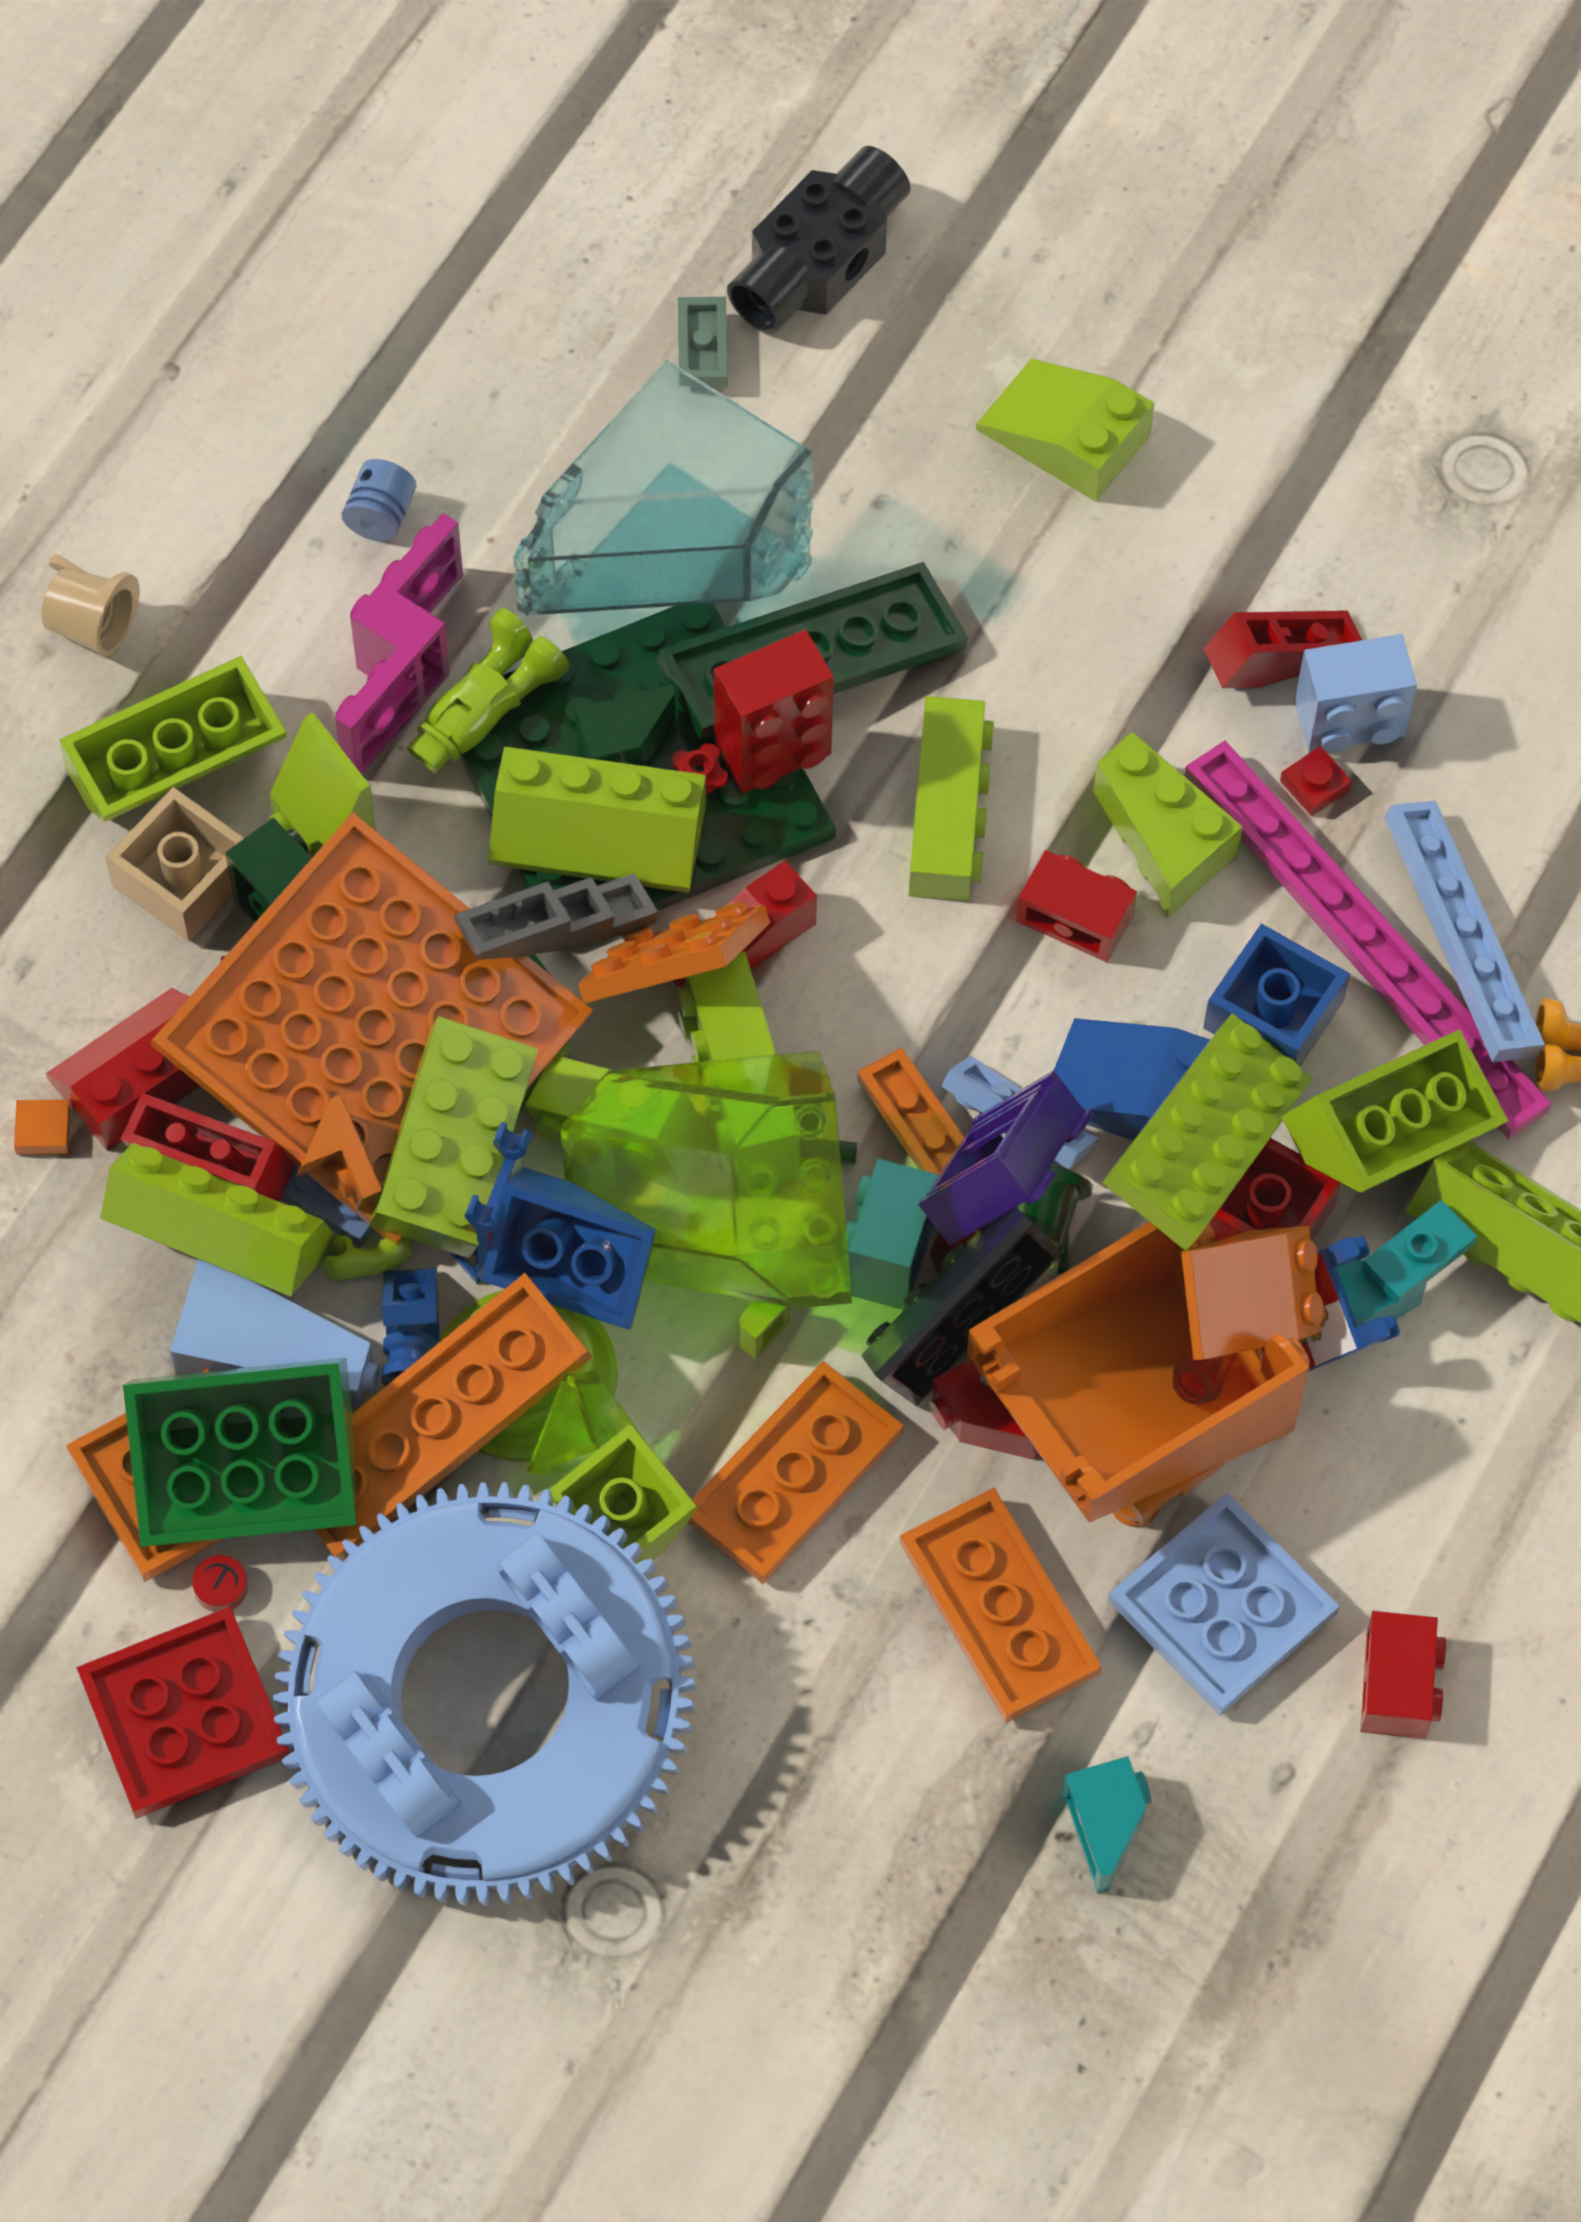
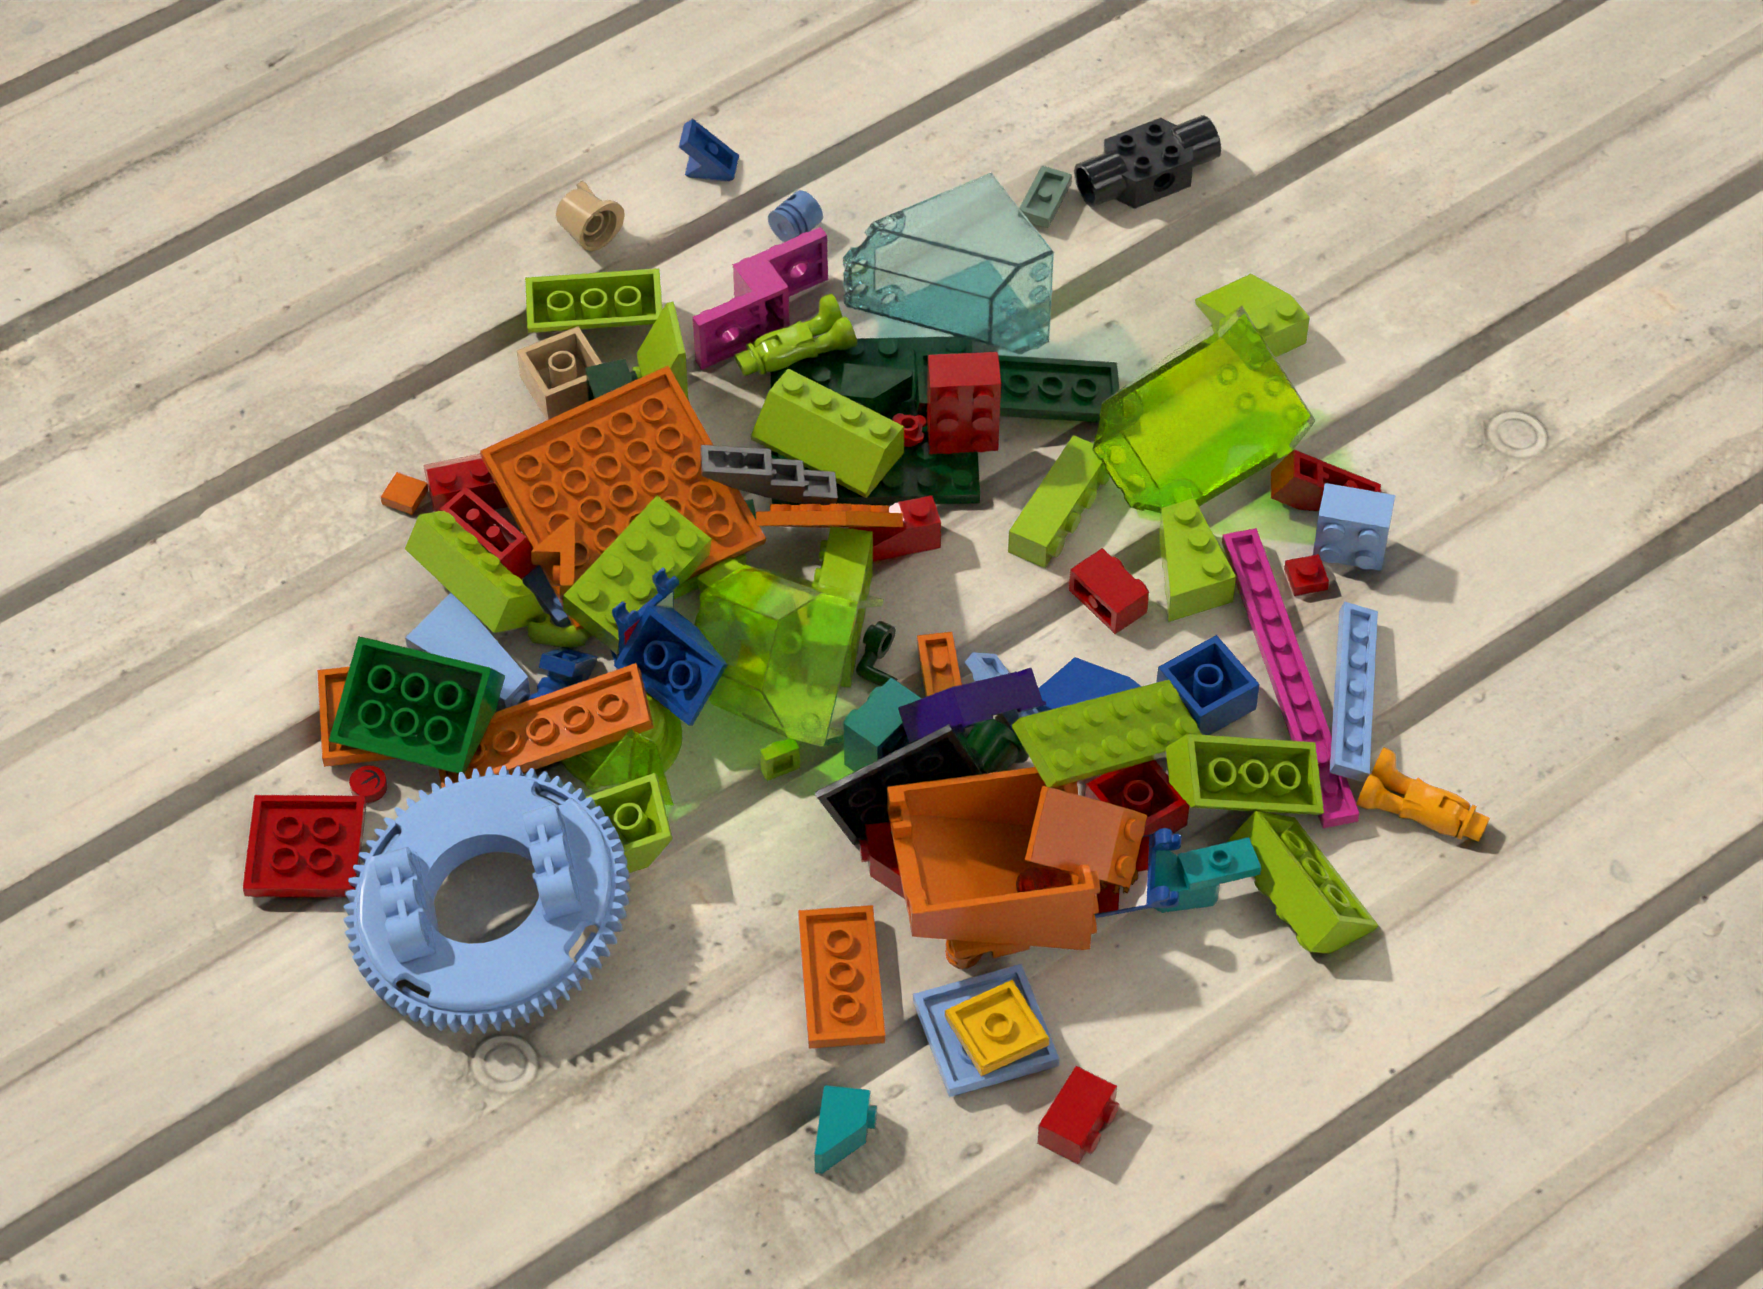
camera: 25 degrees right, 10 degrees down
orange plate [687,1361,904,1584] -> none
none -> blue slope [679,118,739,181]
none -> yellow plate [945,980,1050,1077]
none -> clear neon green windscreen [1092,306,1316,513]

